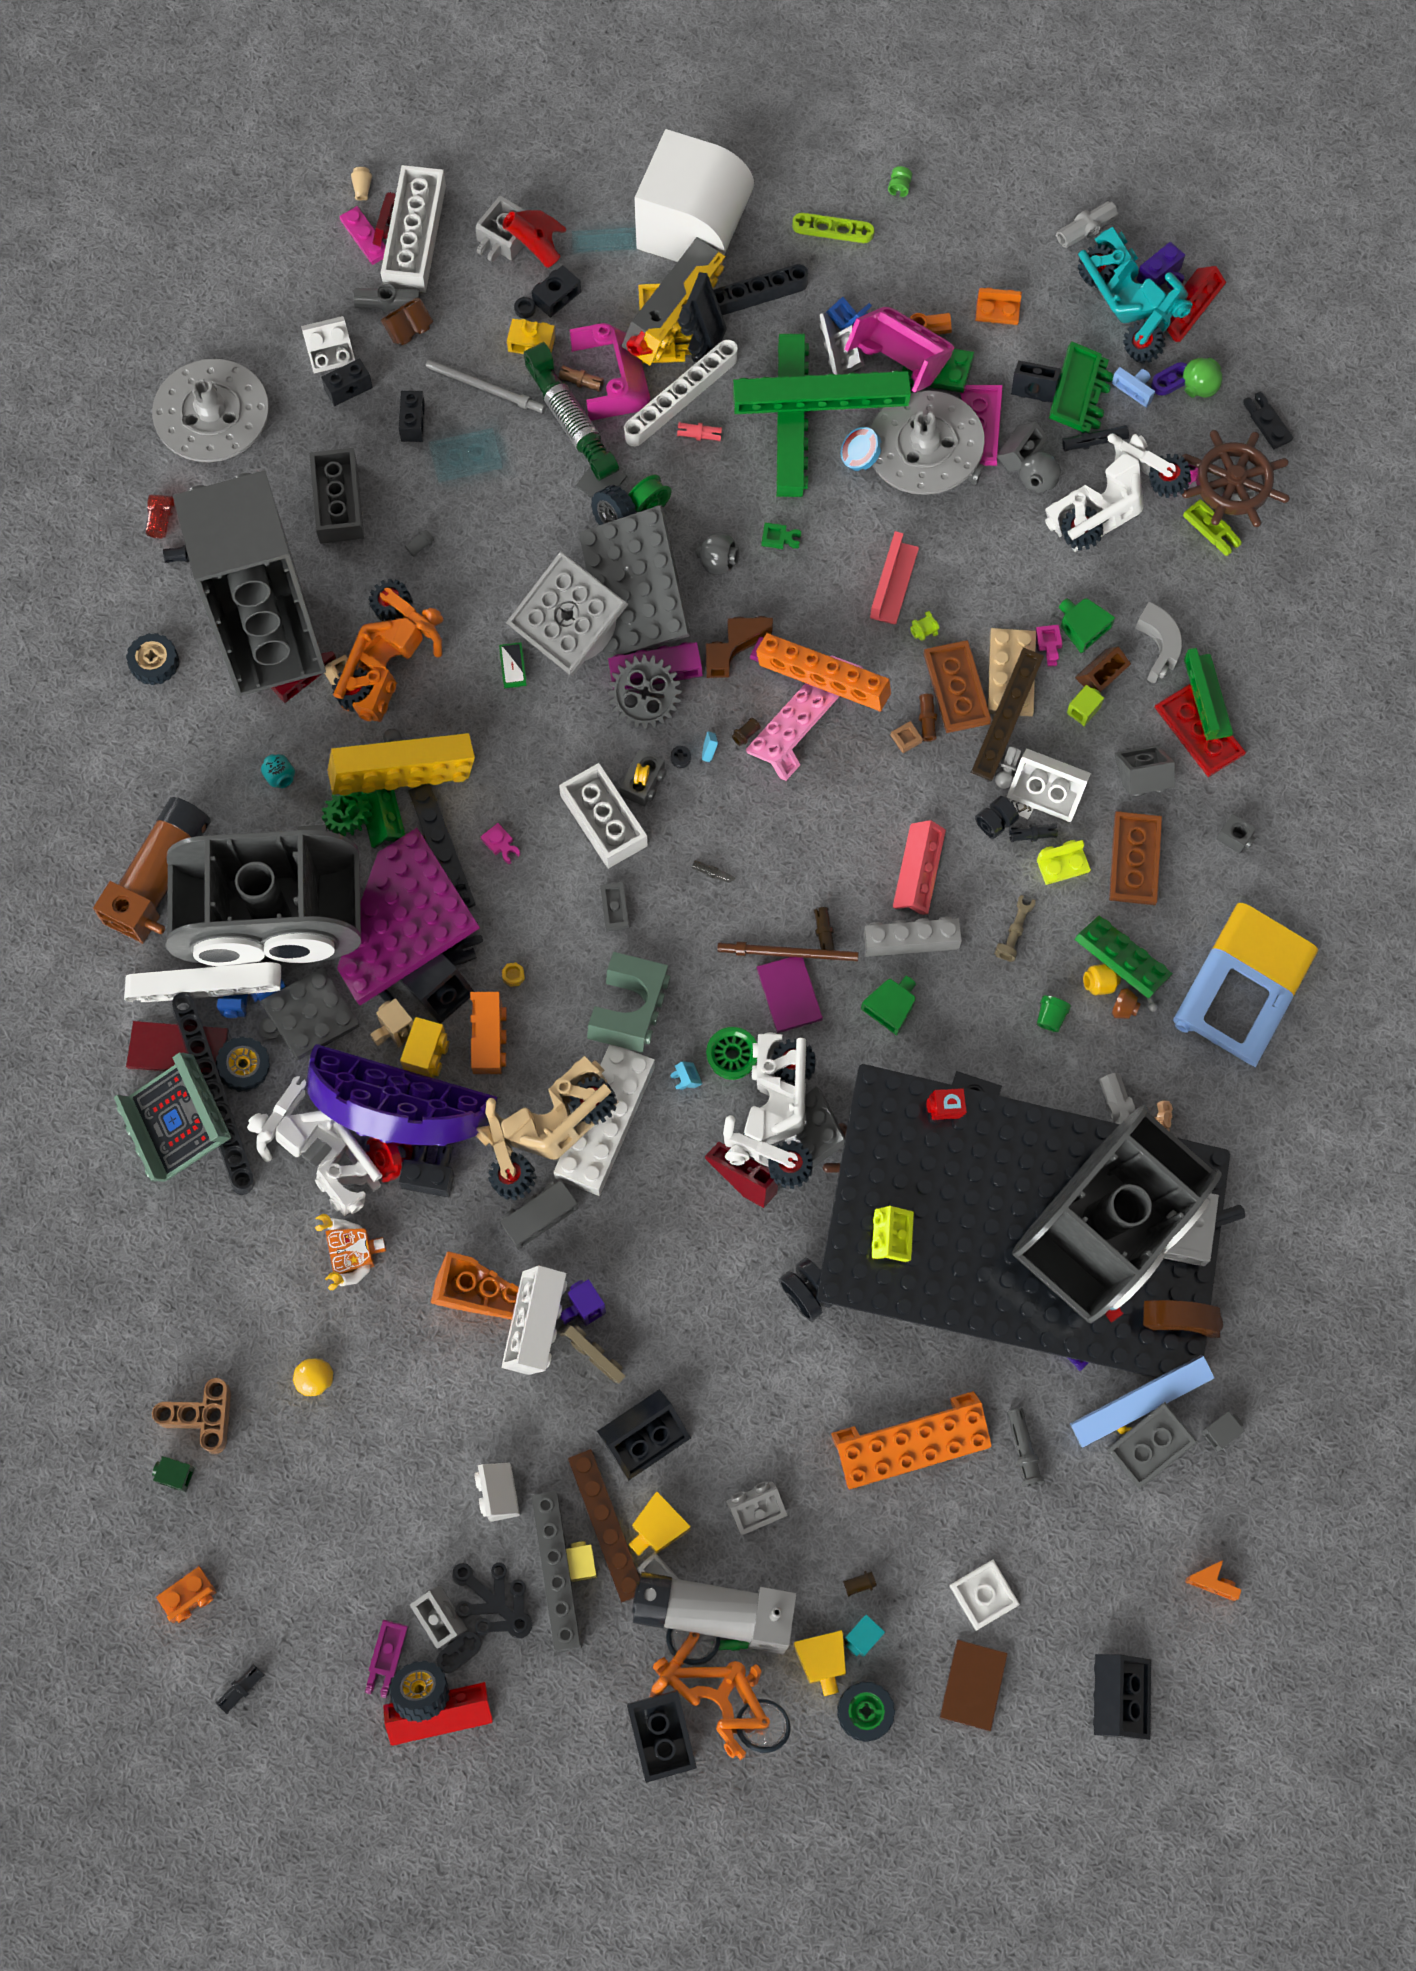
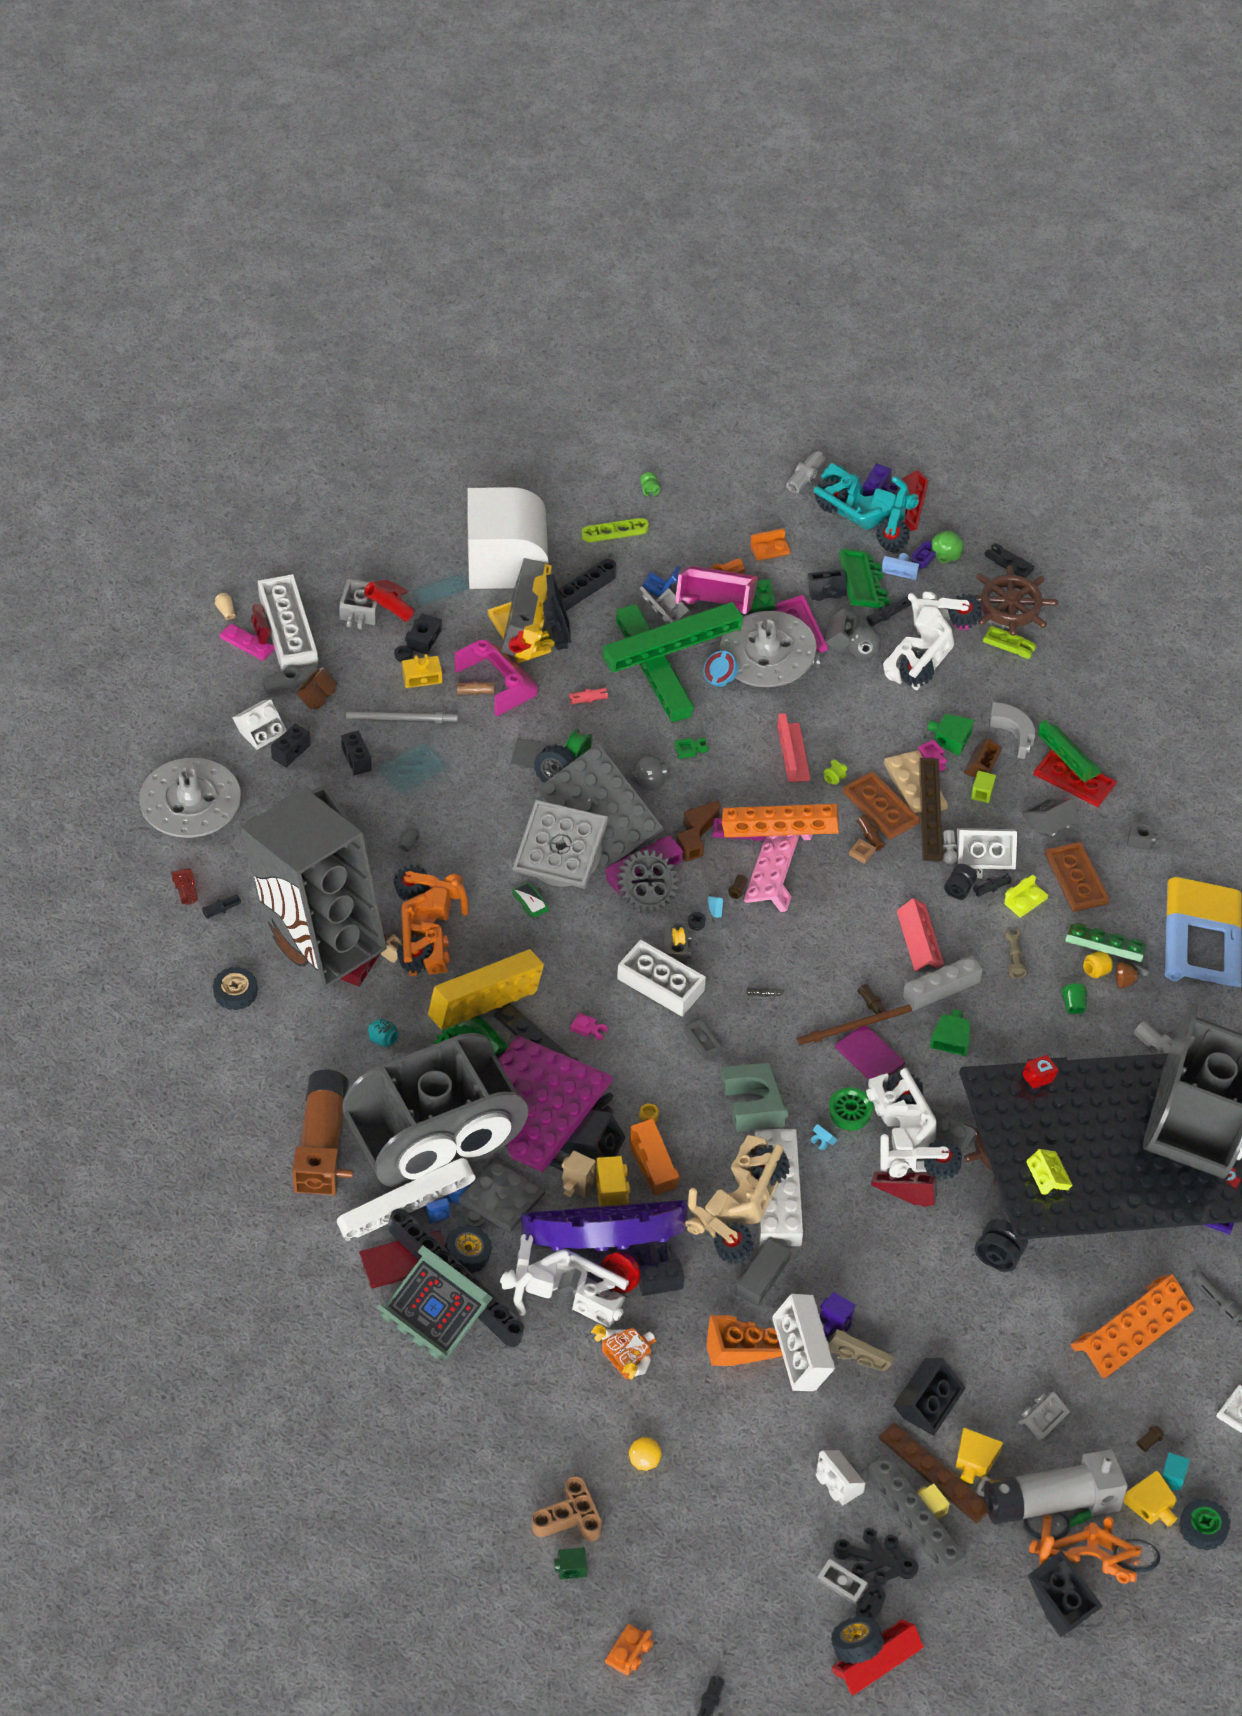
camera: 25 degrees left, 20 degrees down
magenta hinge [365,1620,409,1698] -> none
dark green piece [524,342,619,481] -> none
white beam [624,340,738,447] -> none

